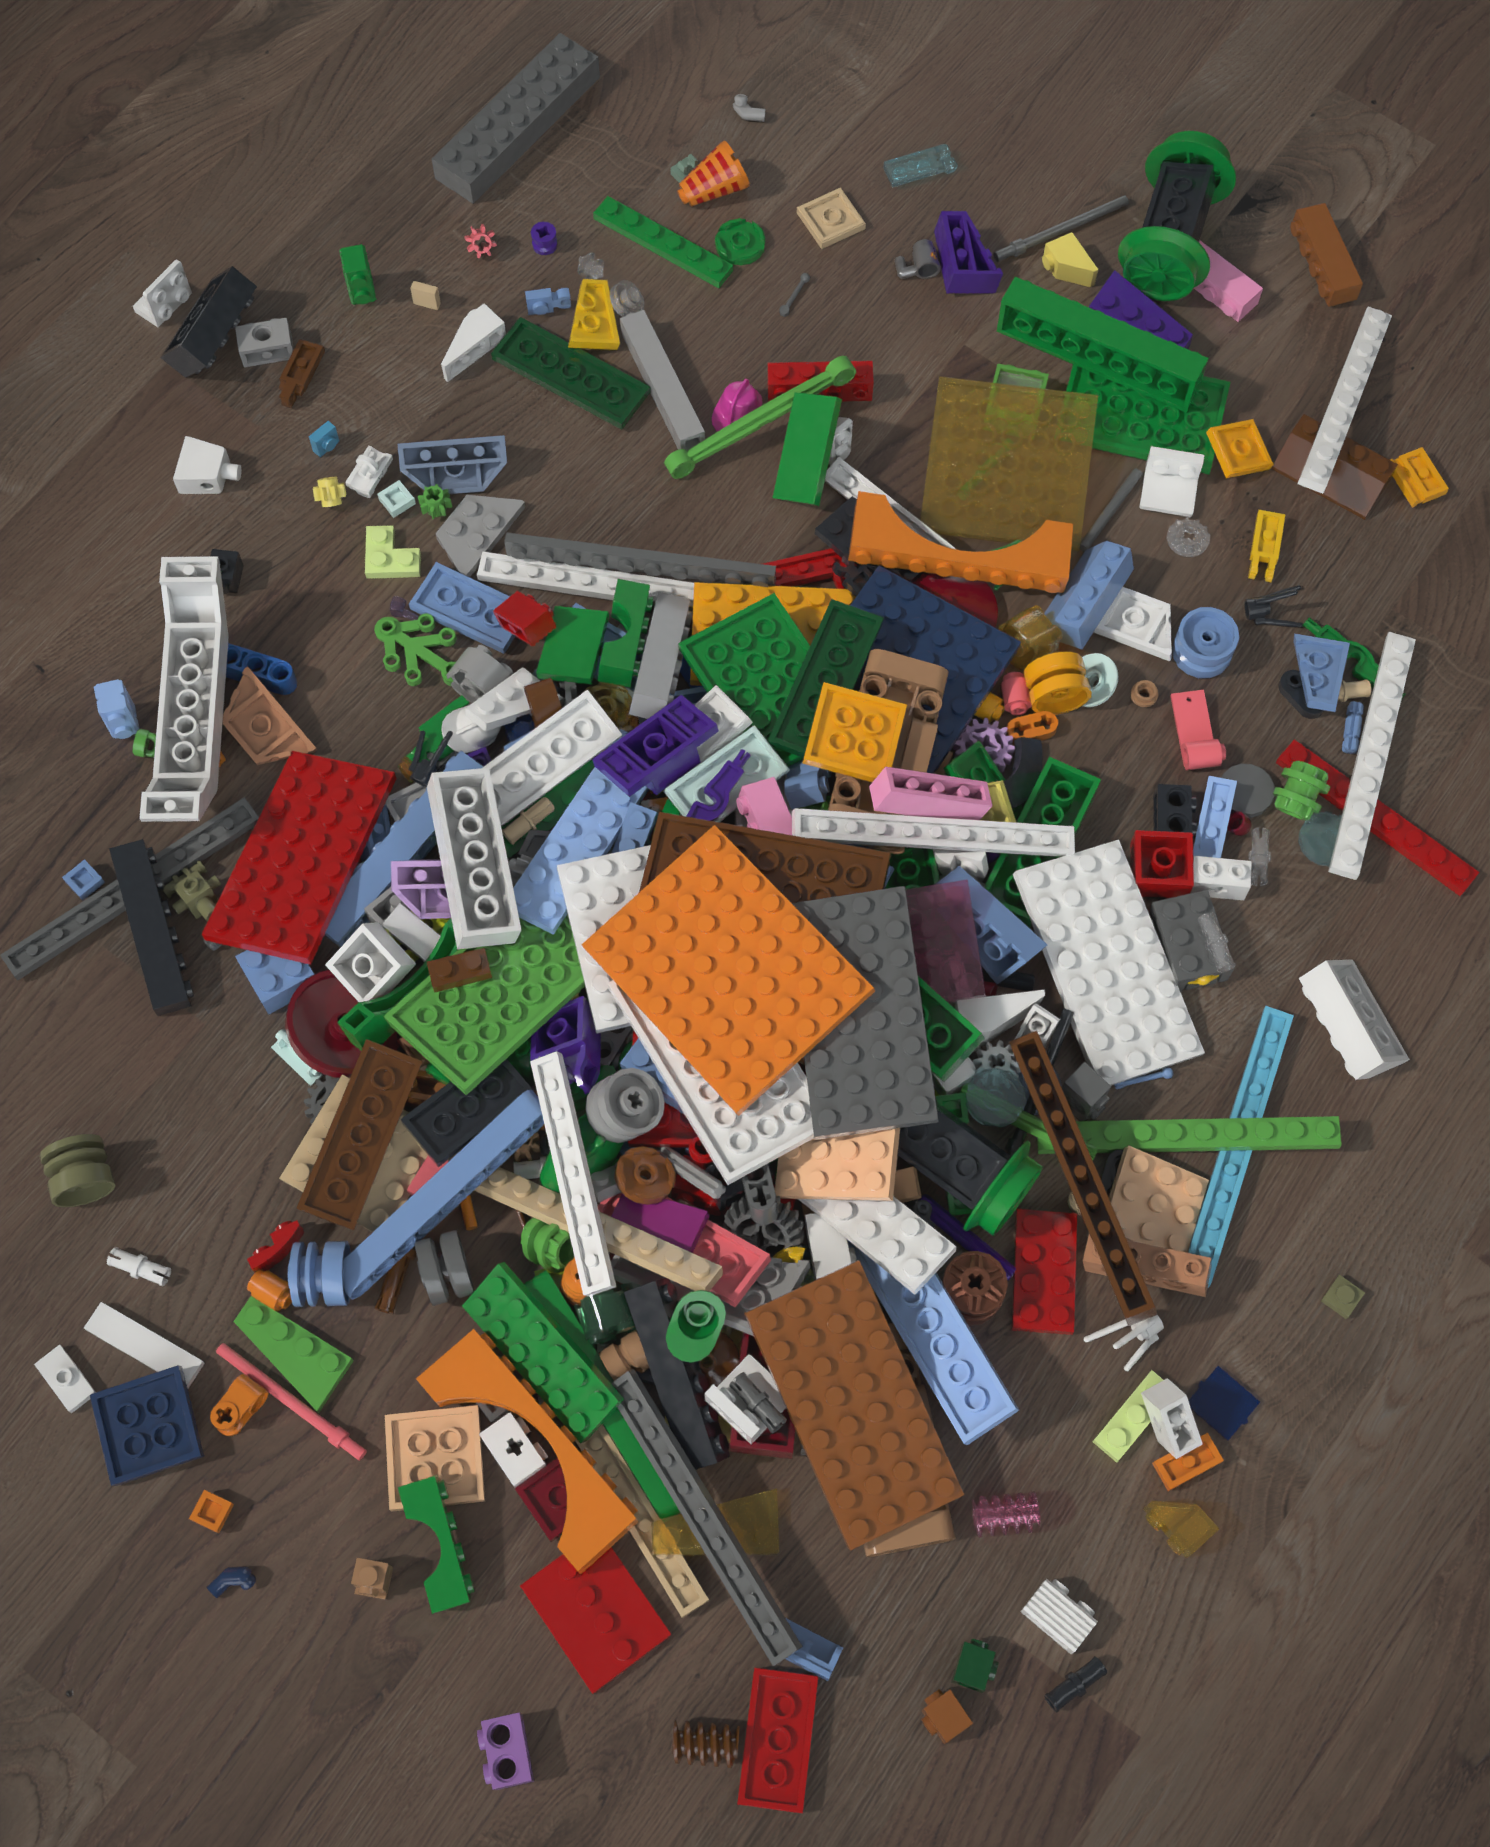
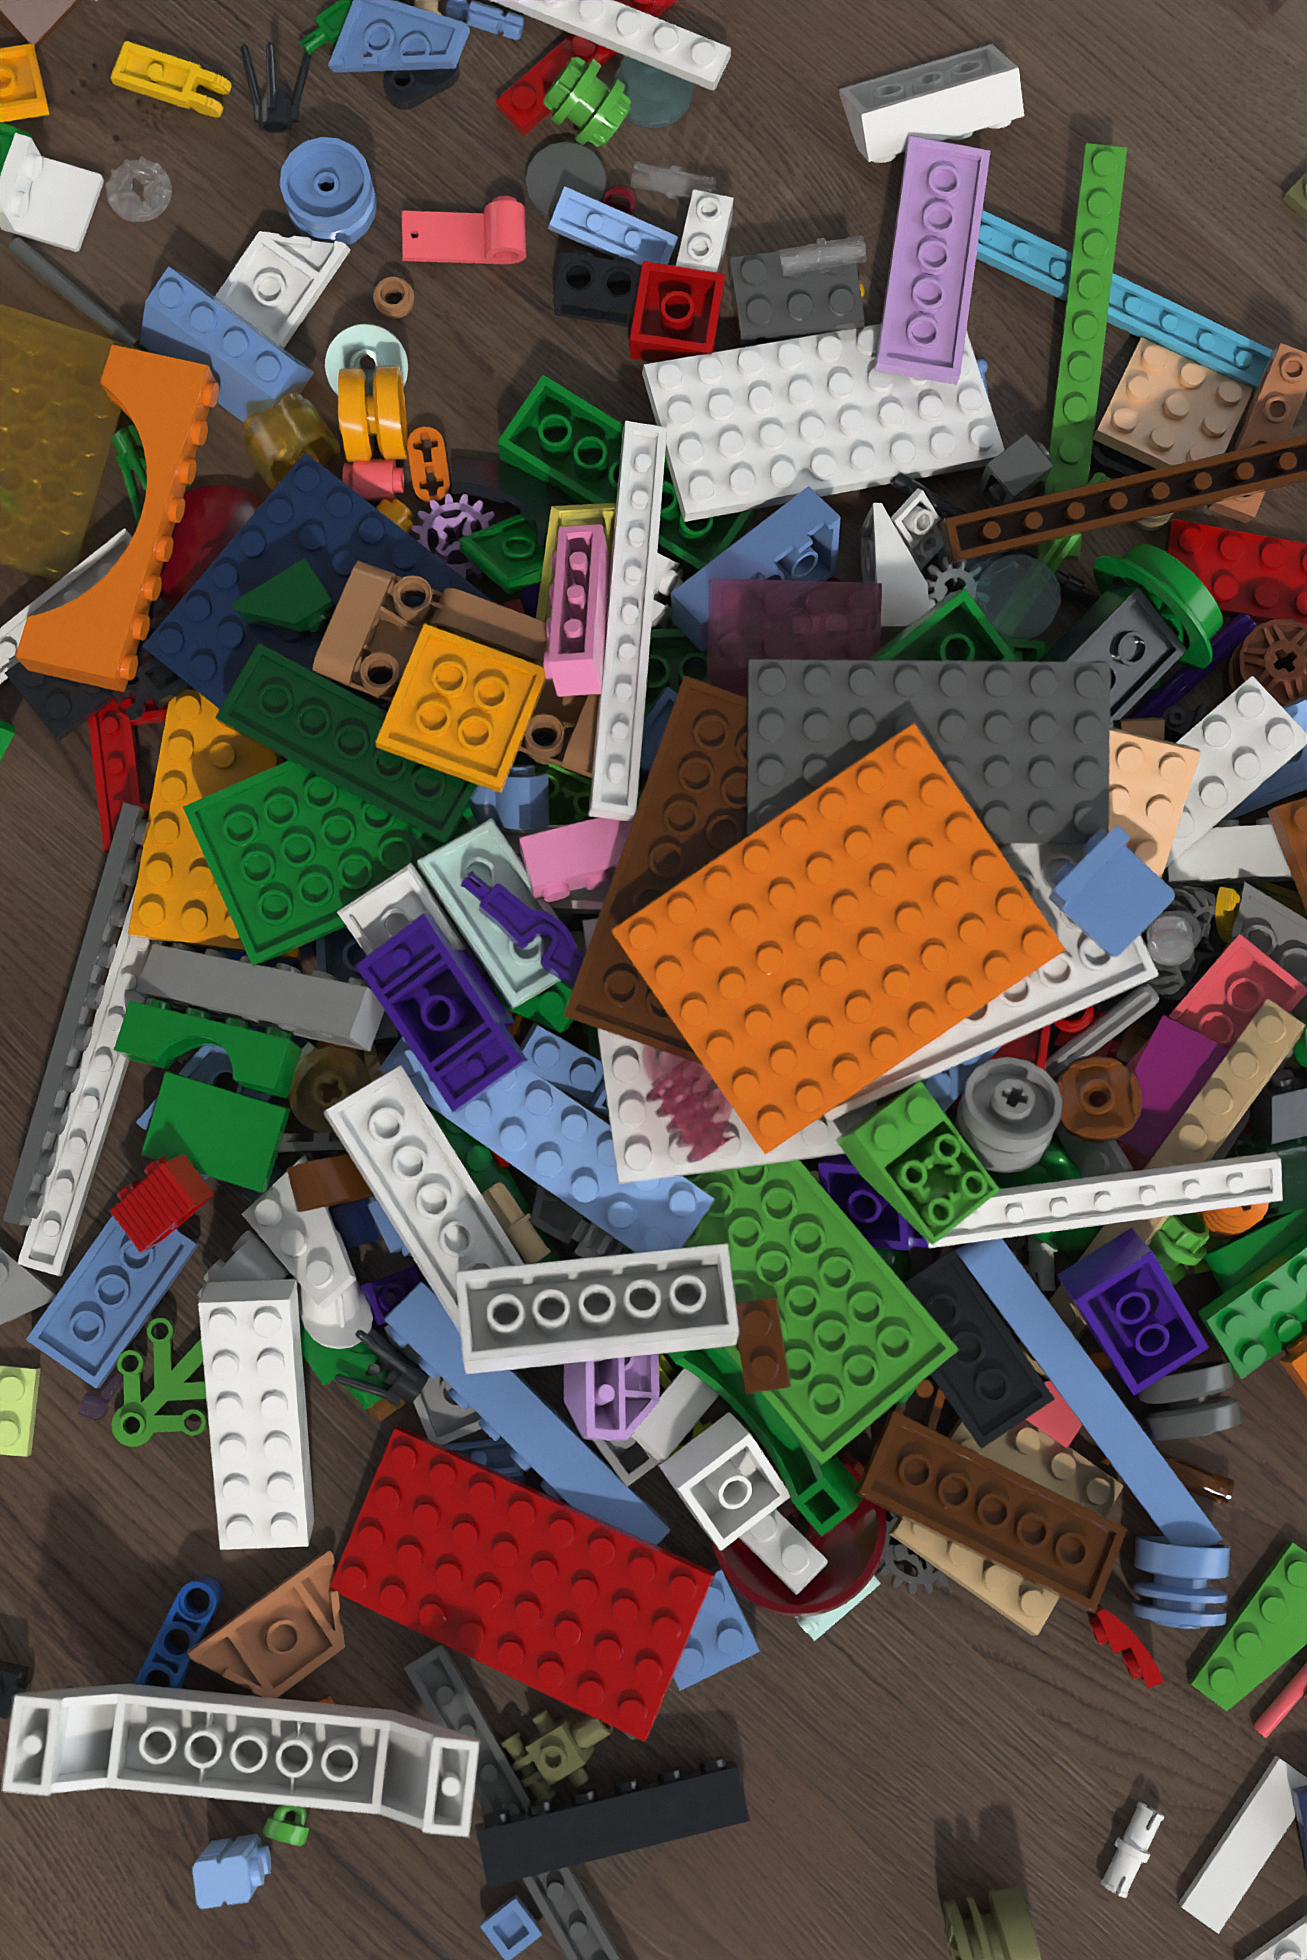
camera: 85 degrees left, 15 degrees up
orange brick [247,1269,292,1312] -> none
none -> white brick [198,1279,315,1550]
none -> dark green slope [231,558,336,634]
none -> clear pink piece [645,1060,738,1163]
none -> white plate [739,1509,828,1595]
none -> bright green slope [835,1081,1000,1245]
none -> lavender plate [875,136,990,385]
none -> medium blue bracket [1048,825,1175,957]
none -> dark purple brick [1056,1227,1209,1395]
none -> clear wheel [1147,916,1194,965]

